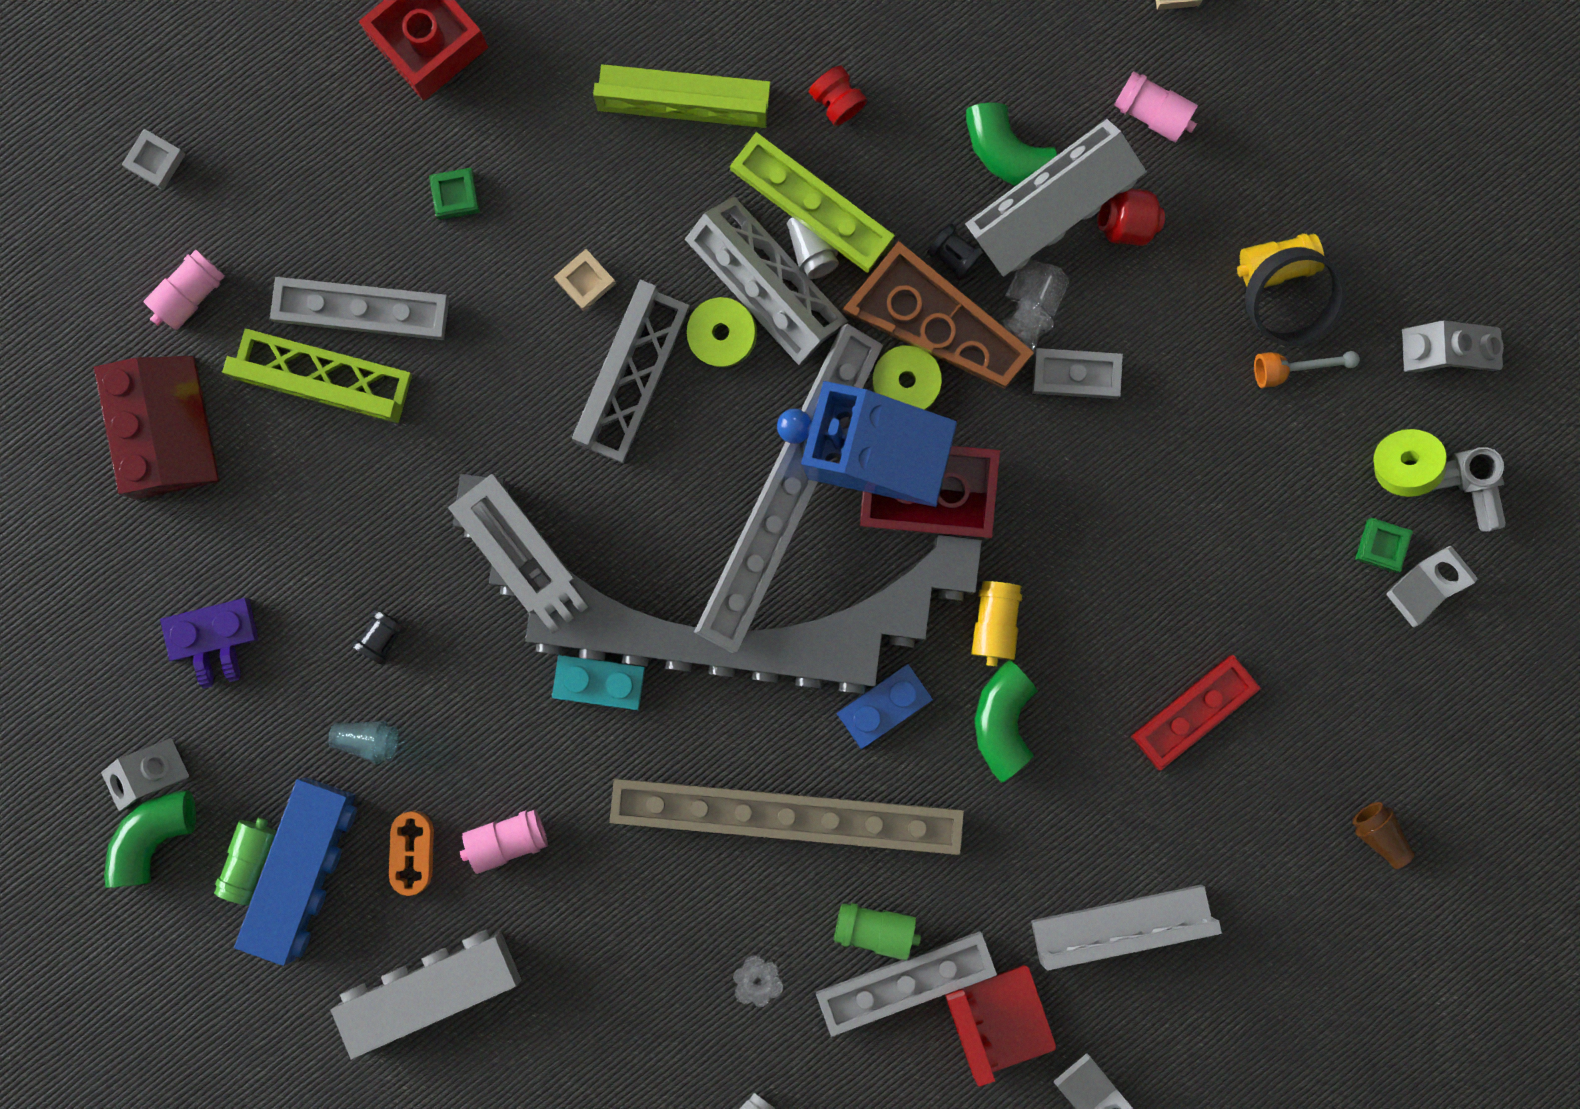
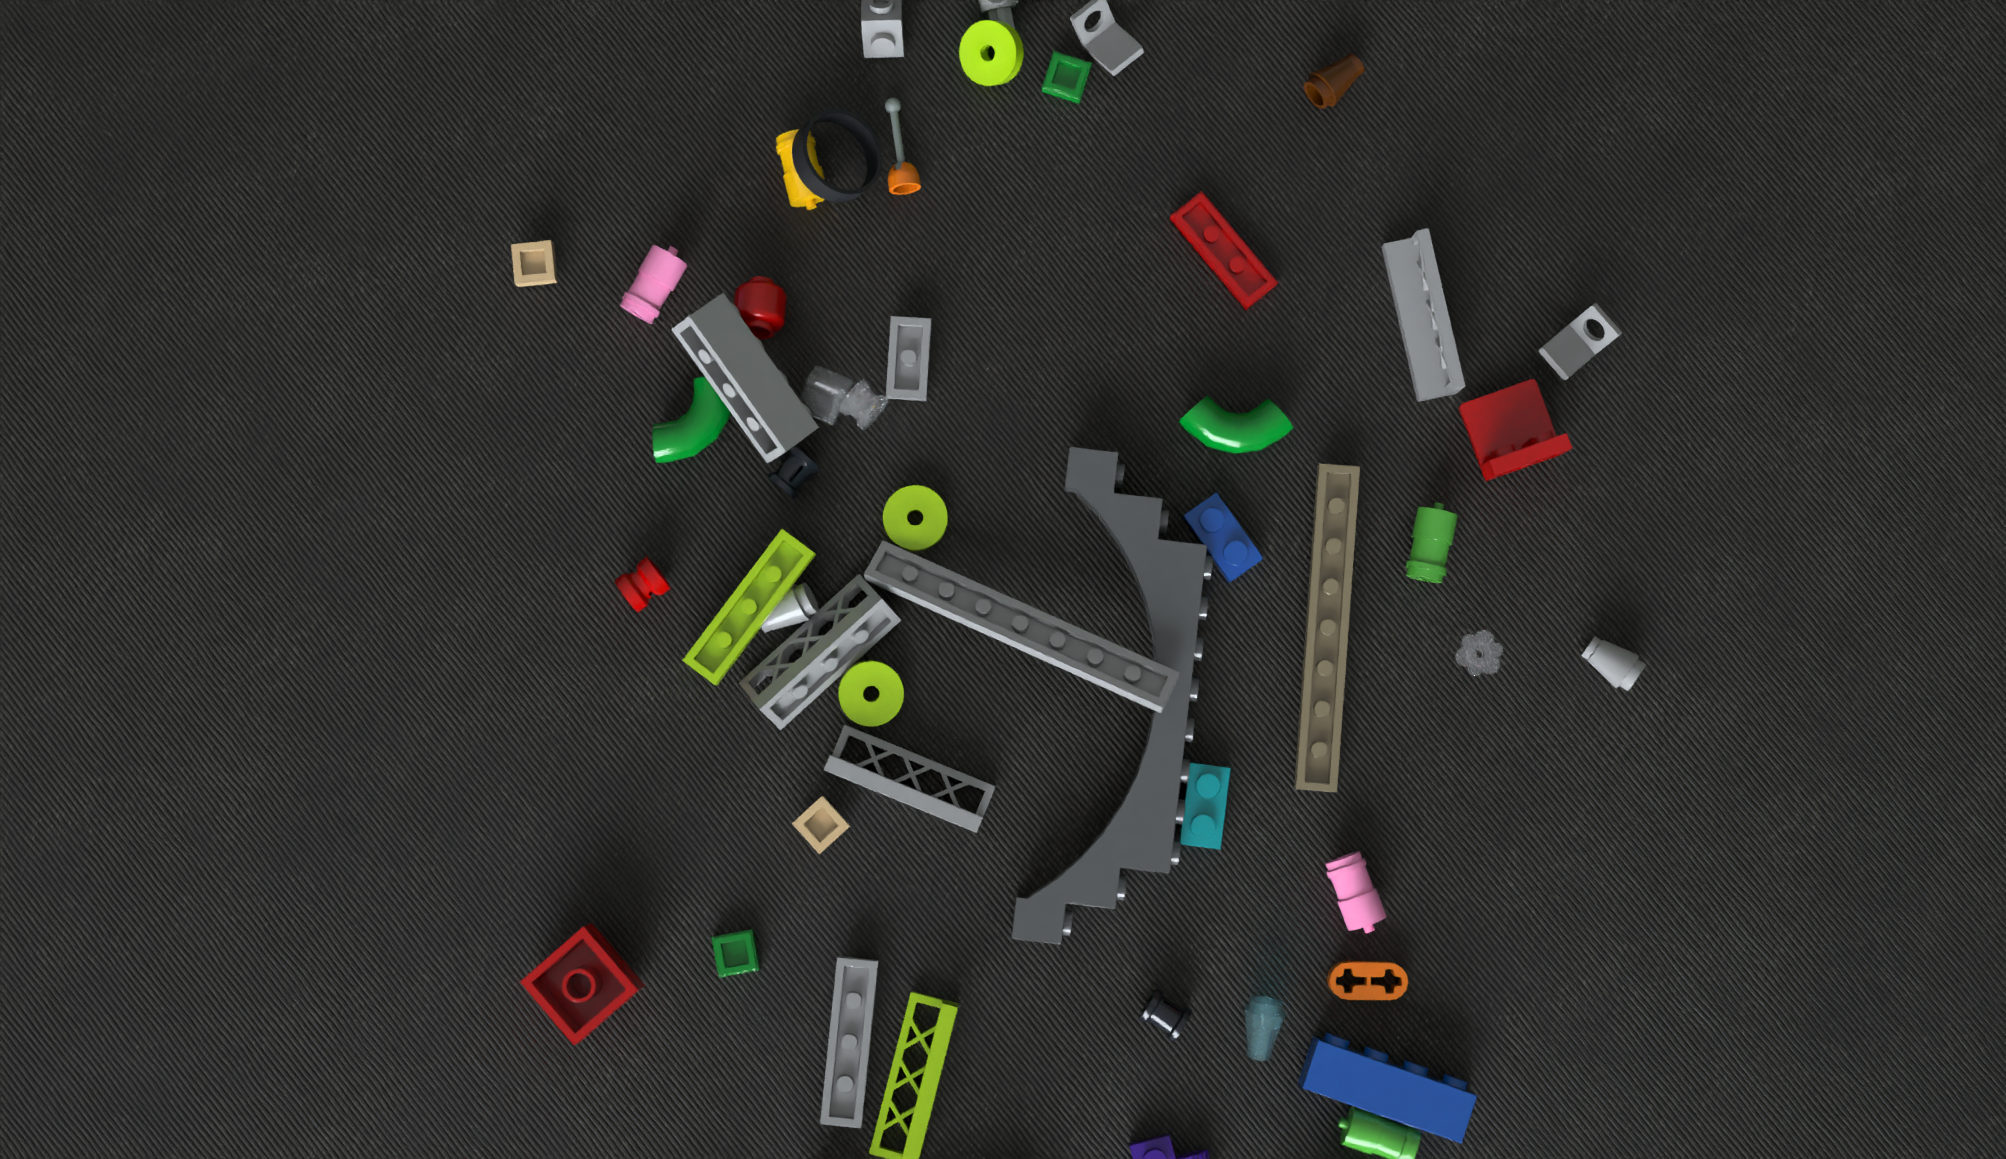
camera: 85 degrees left, 0 degrees up
light grey brick [330,930,522,1059] -> none
light grey hinge [448,474,588,634] -> none
lime fence [593,64,770,128] -> none
blue slope [777,381,957,507] -> none
light grey plate [816,931,997,1037] -> none
dark orange wedge [843,241,1034,390] -> none
dark red slope [860,446,1000,538] -> none
yellow piece [971,581,1022,667] -> none

